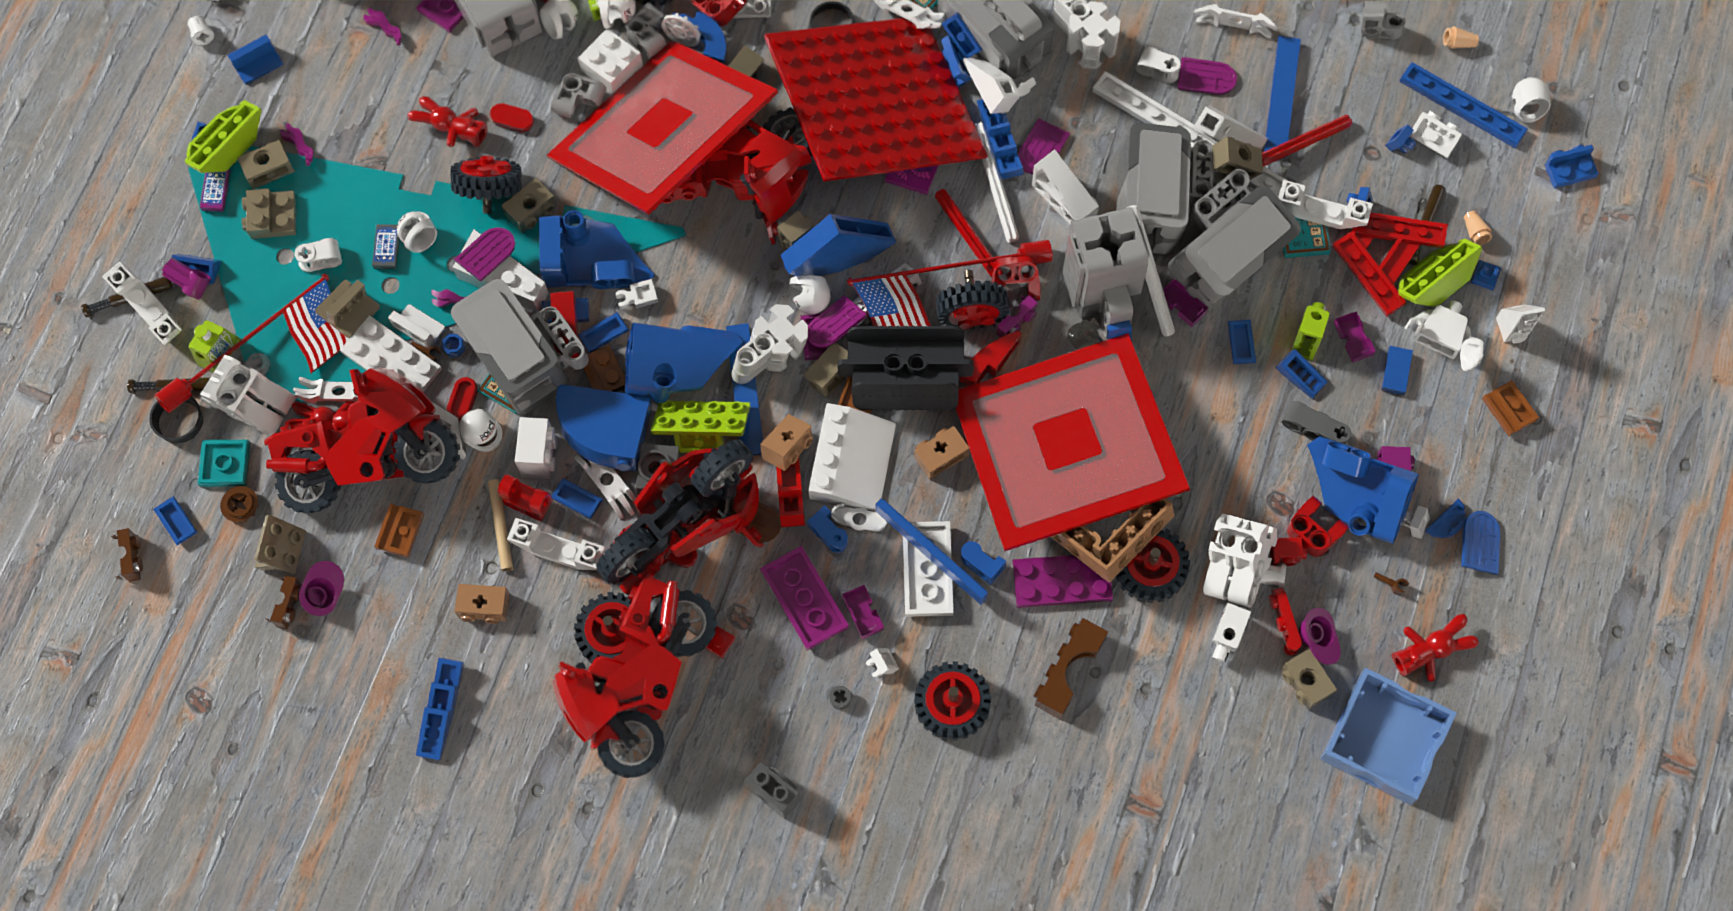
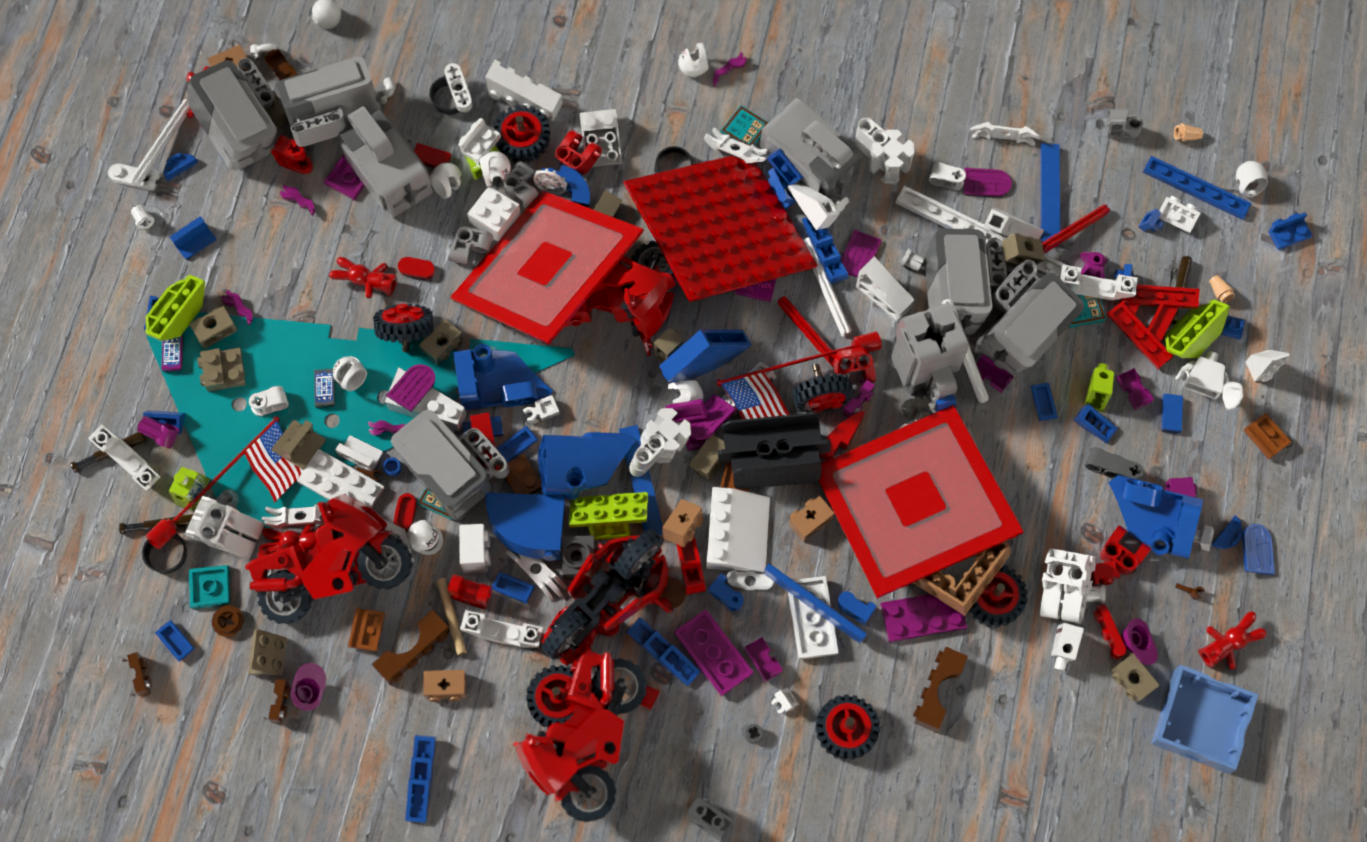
camera: 10 degrees left, 0 degrees up
none -> reddish brown arch [372,610,450,685]
none -> blue slope [625,617,701,686]
none -> magenta tile [665,399,708,423]
none -> white bush [900,248,924,271]
none -> magenta brick [1079,252,1109,279]

